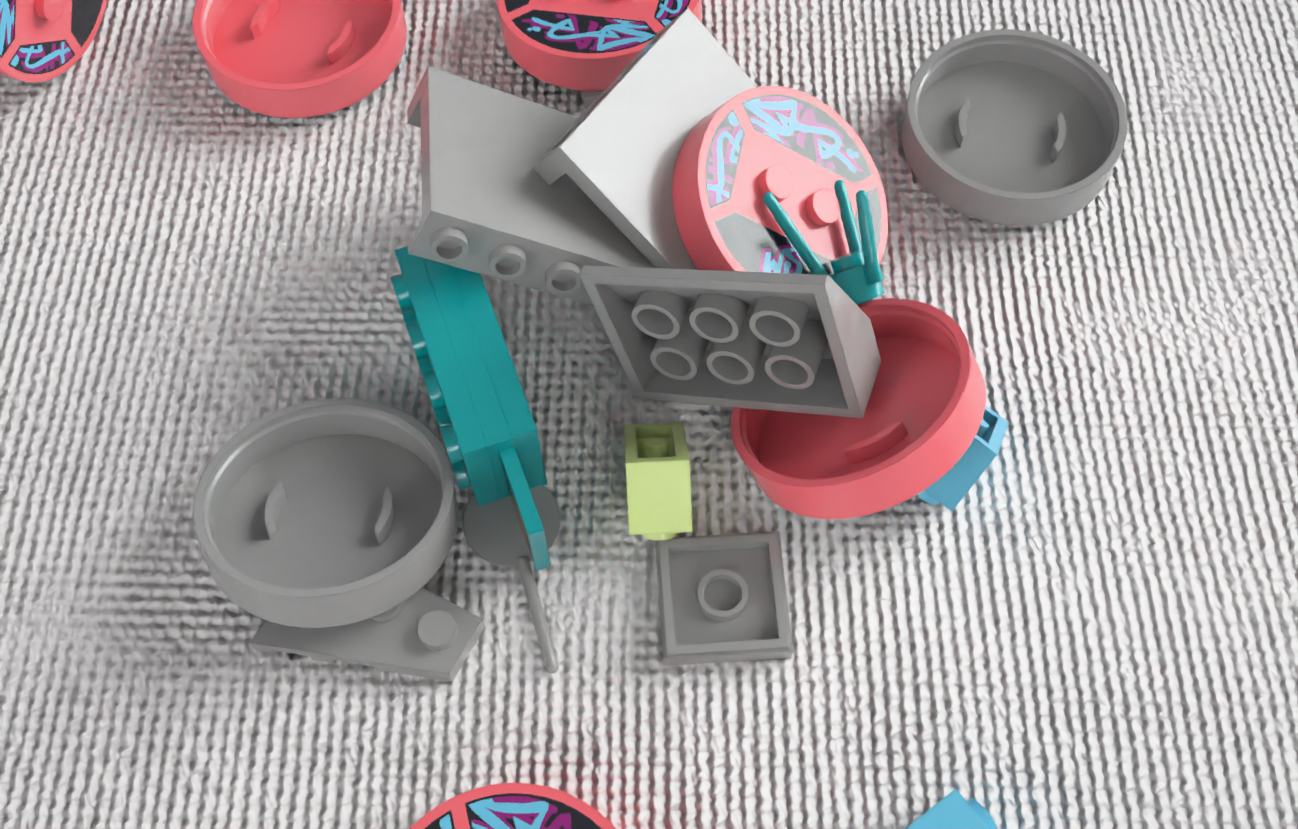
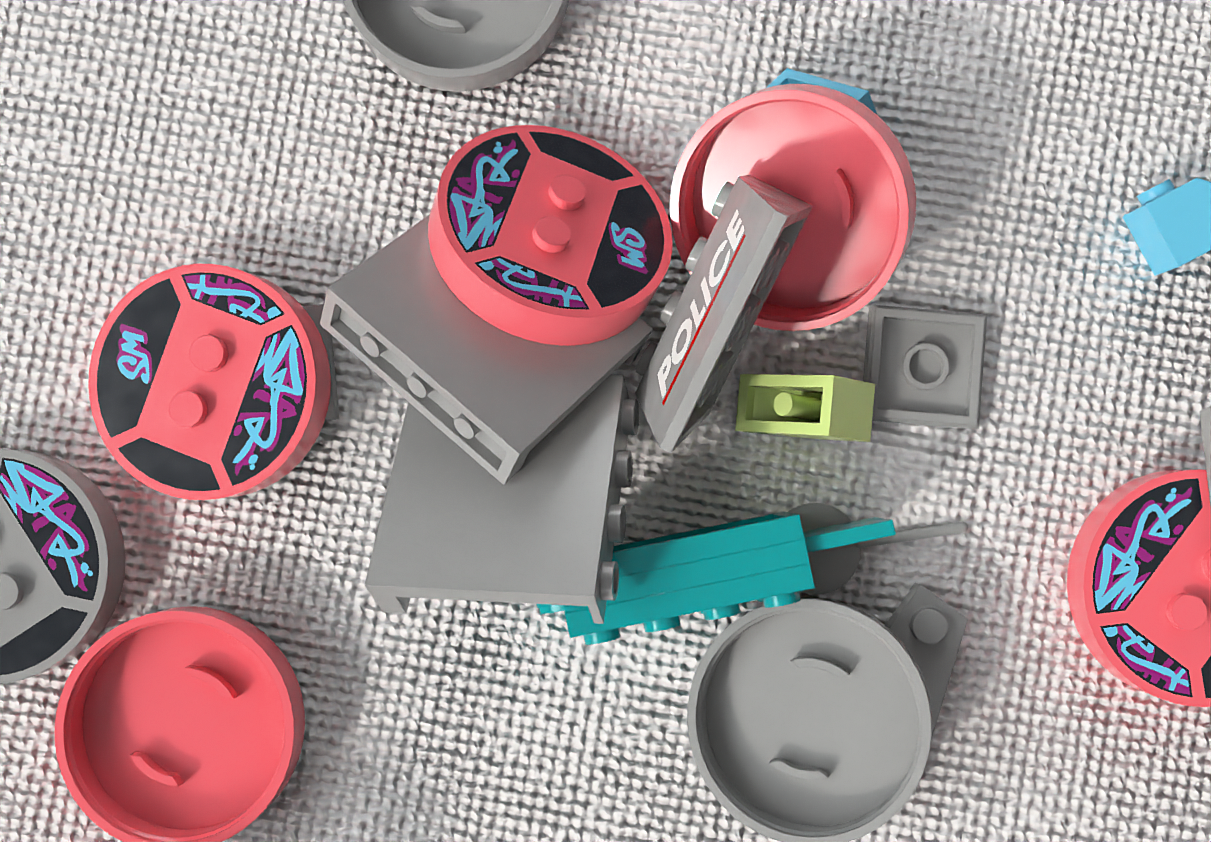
camera: 80 degrees left, 25 degrees up
teal plant [763,180,885,305] -> none

